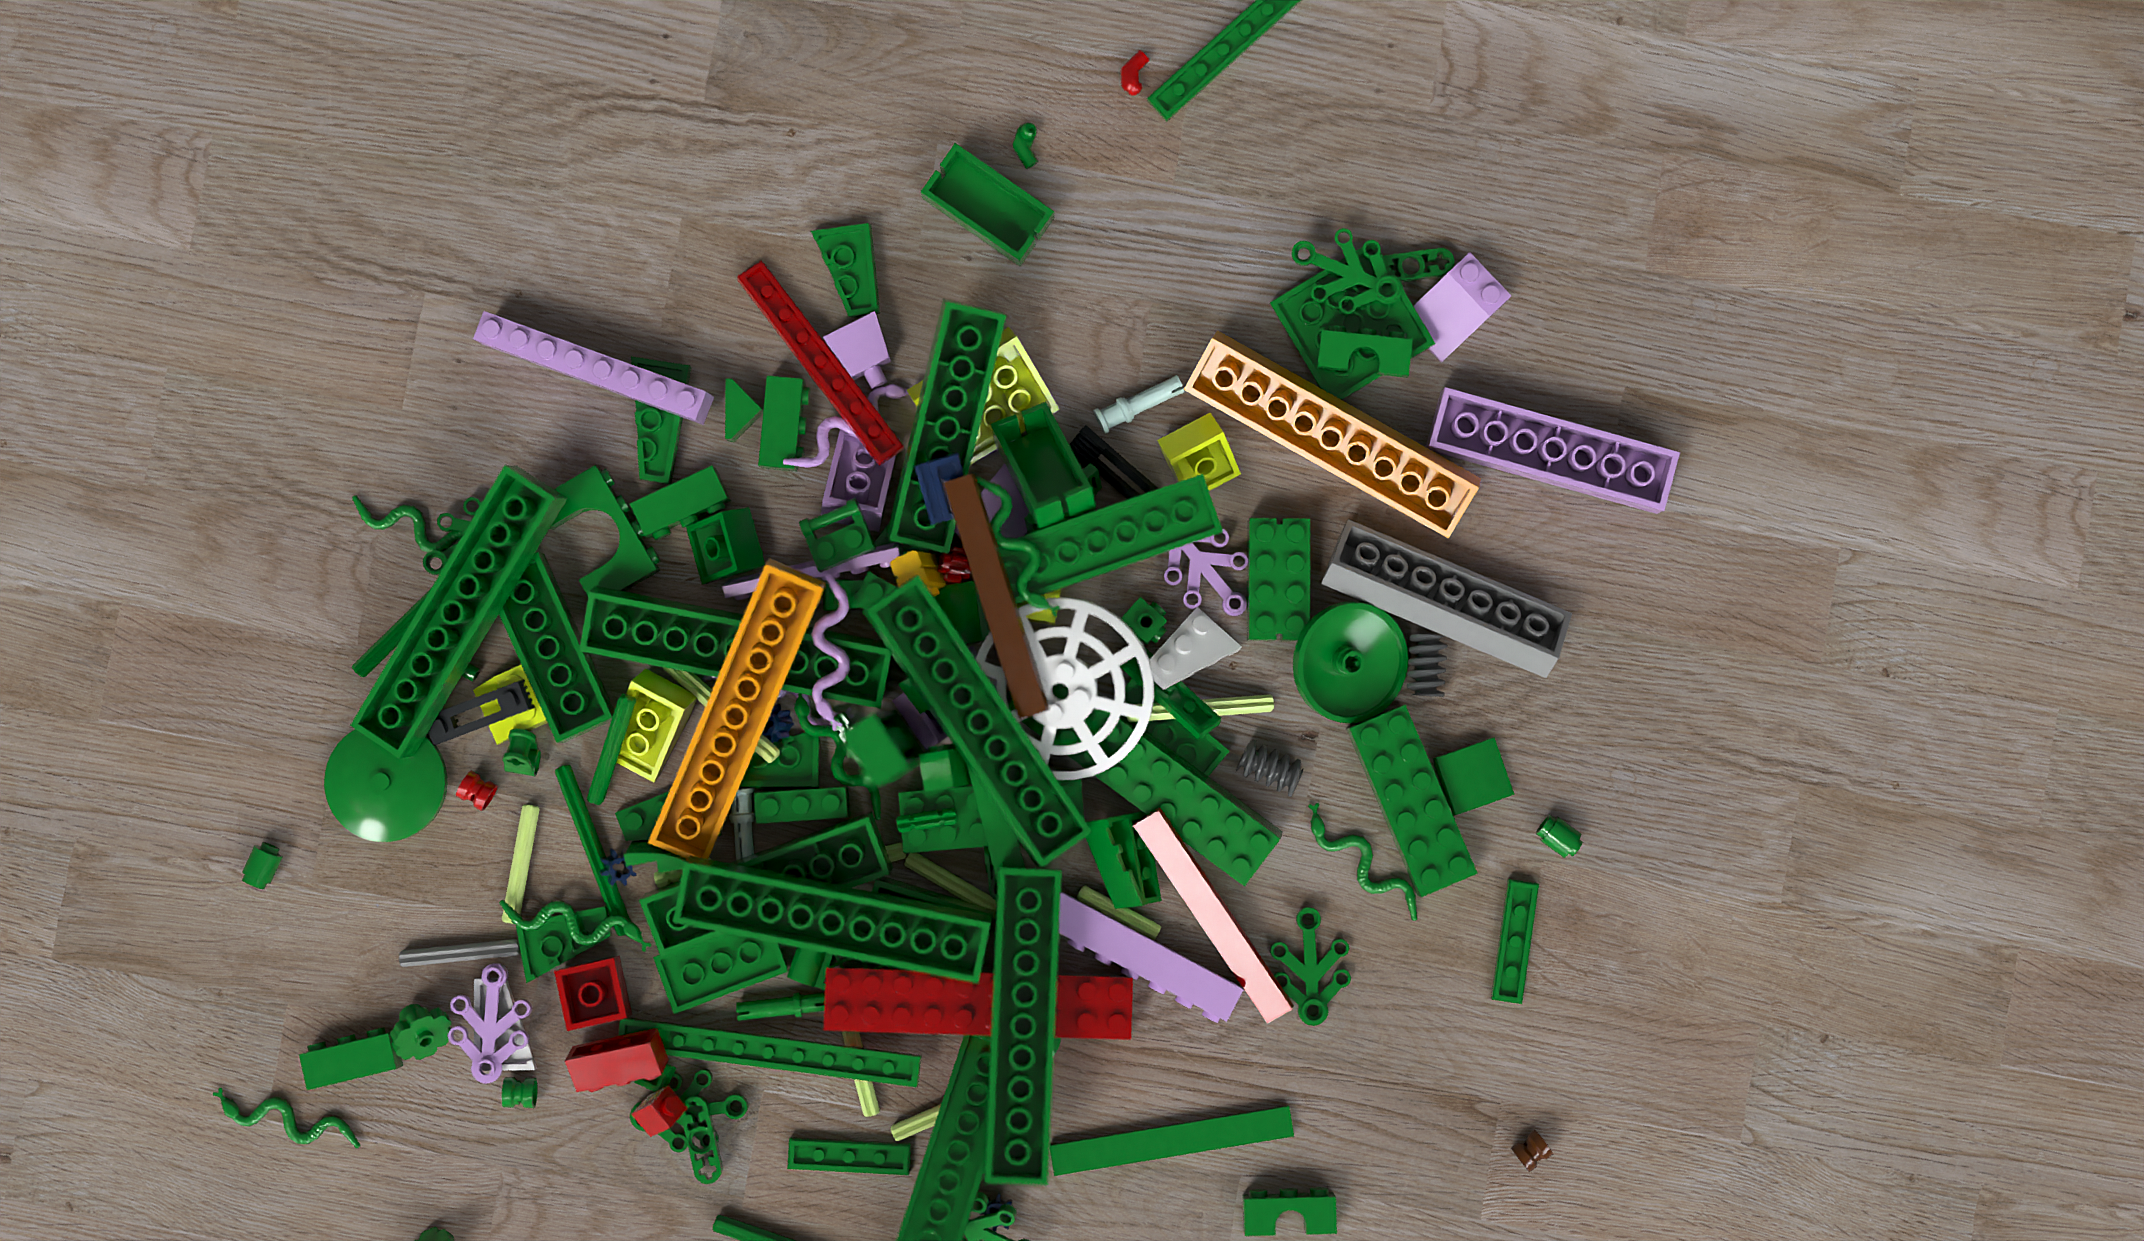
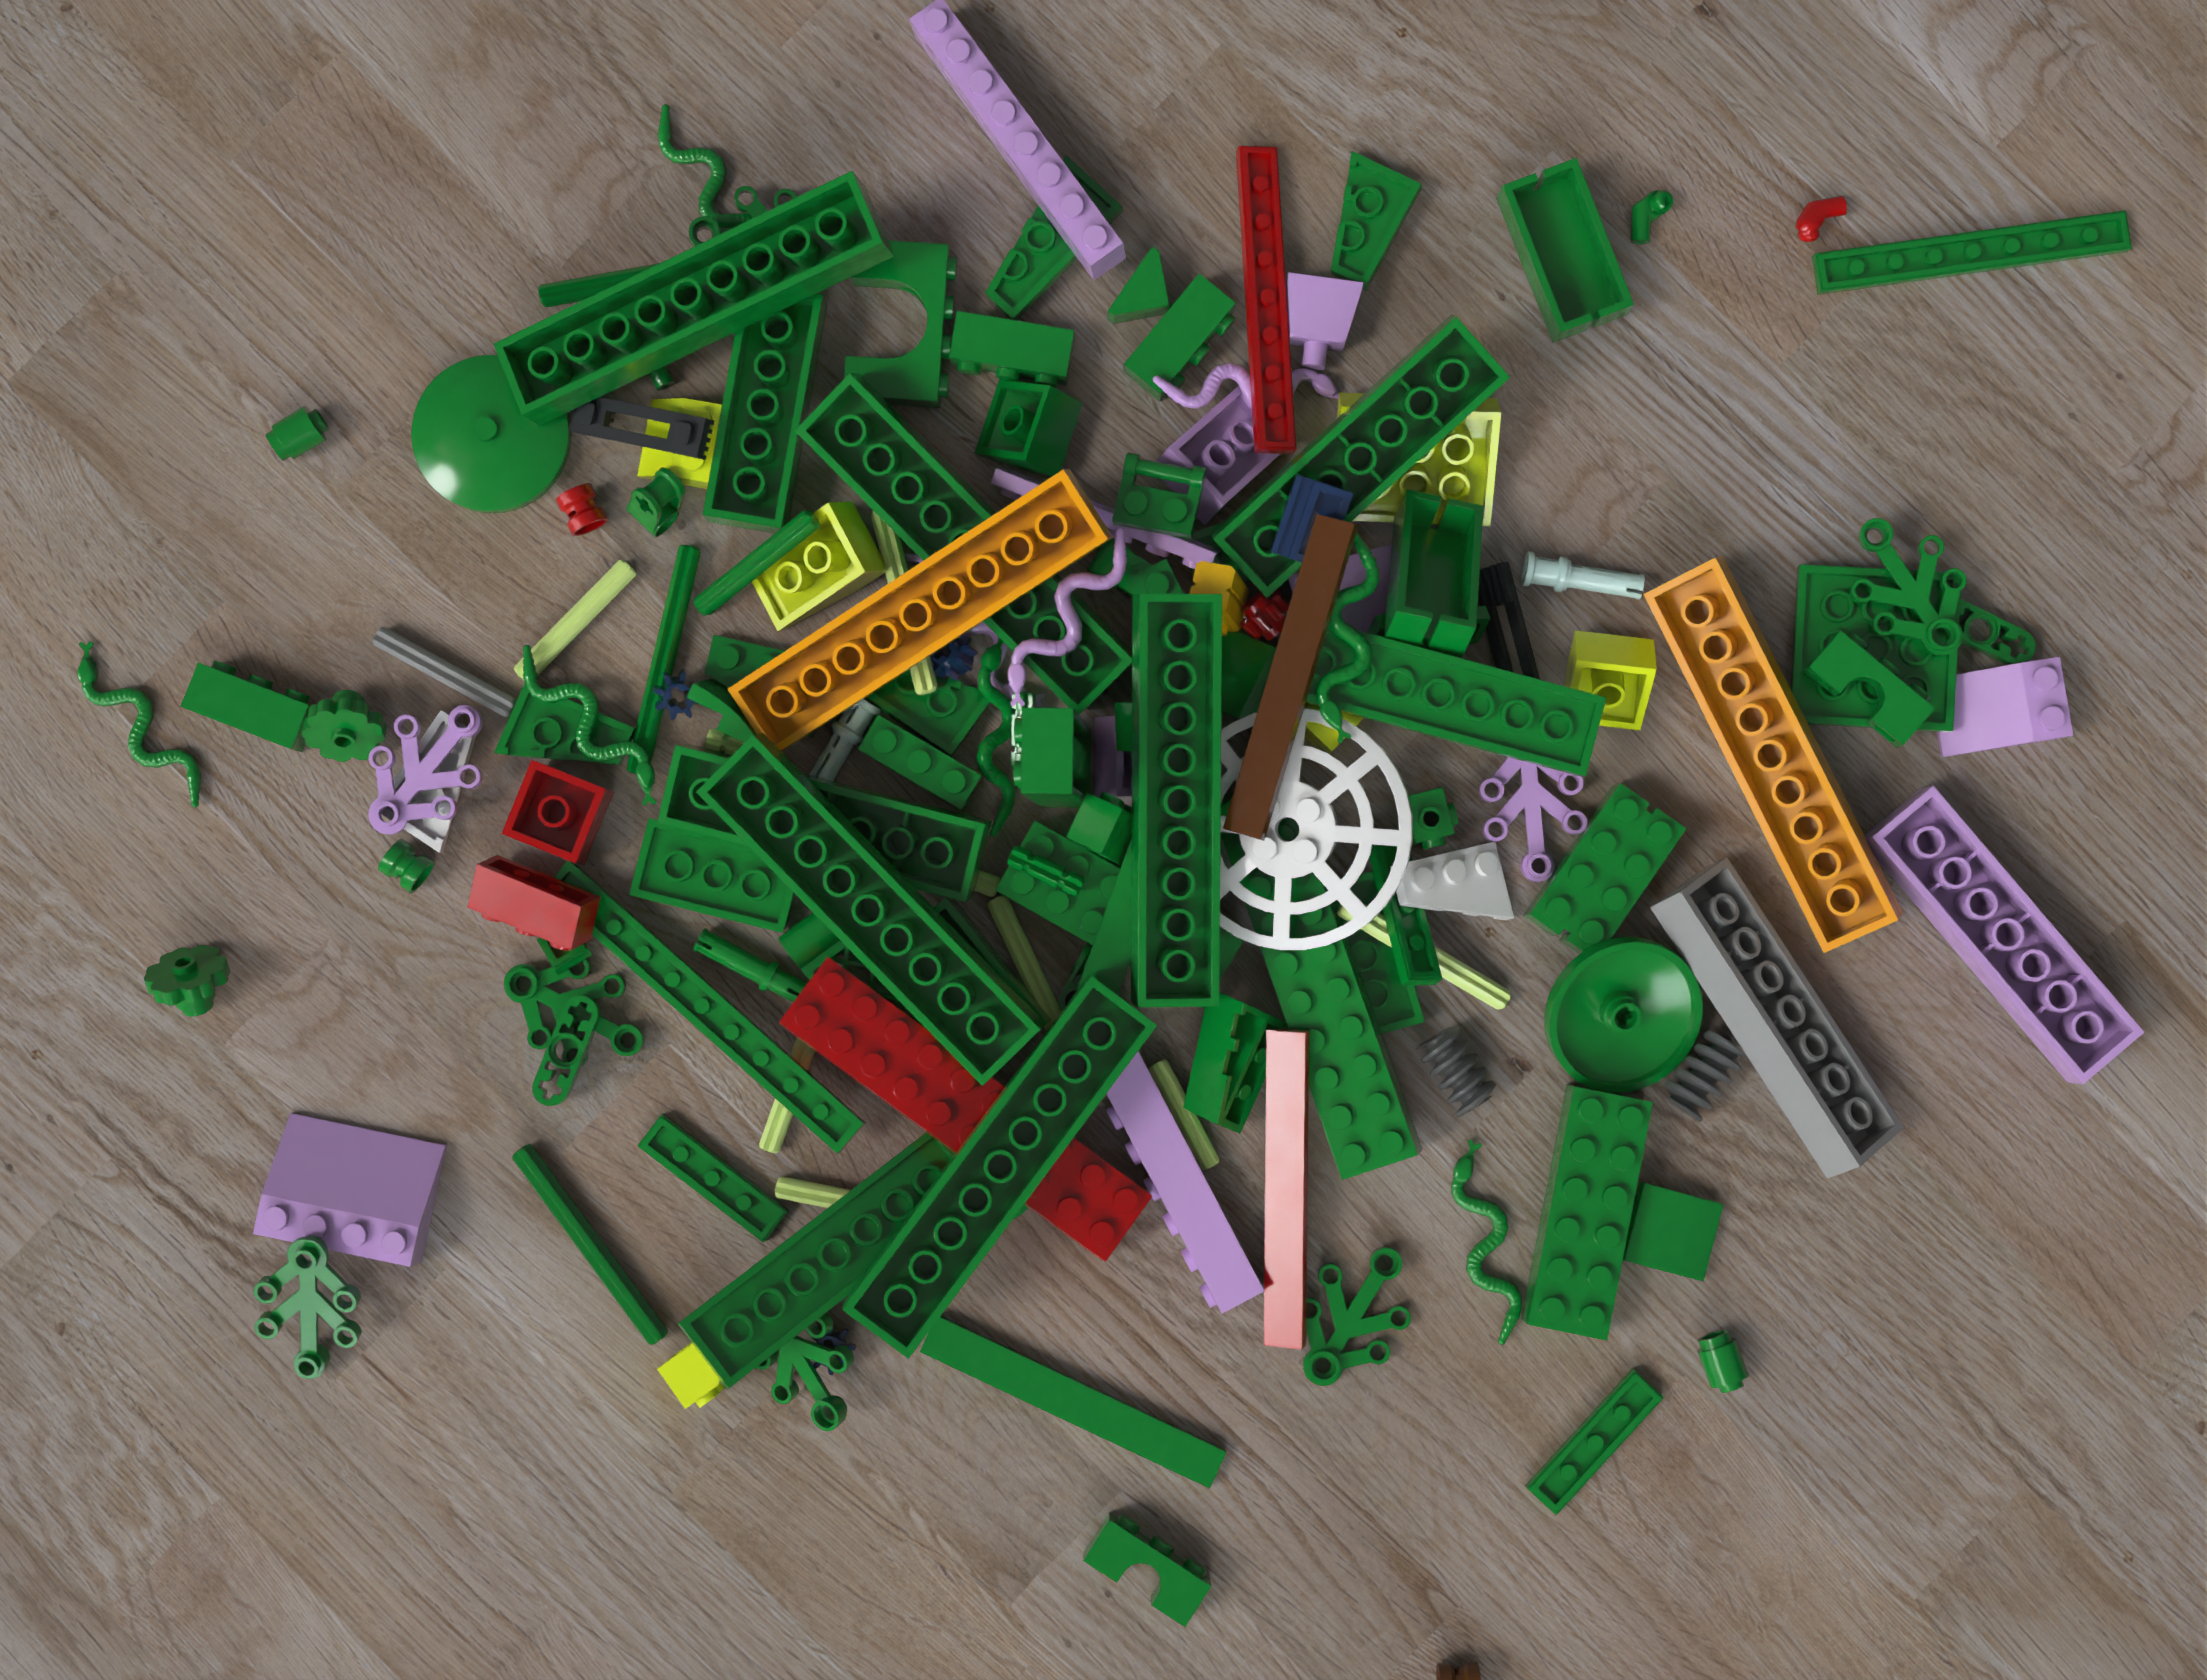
camera: 35 degrees right, 0 degrees up
red brick [631,1085,688,1137] -> none

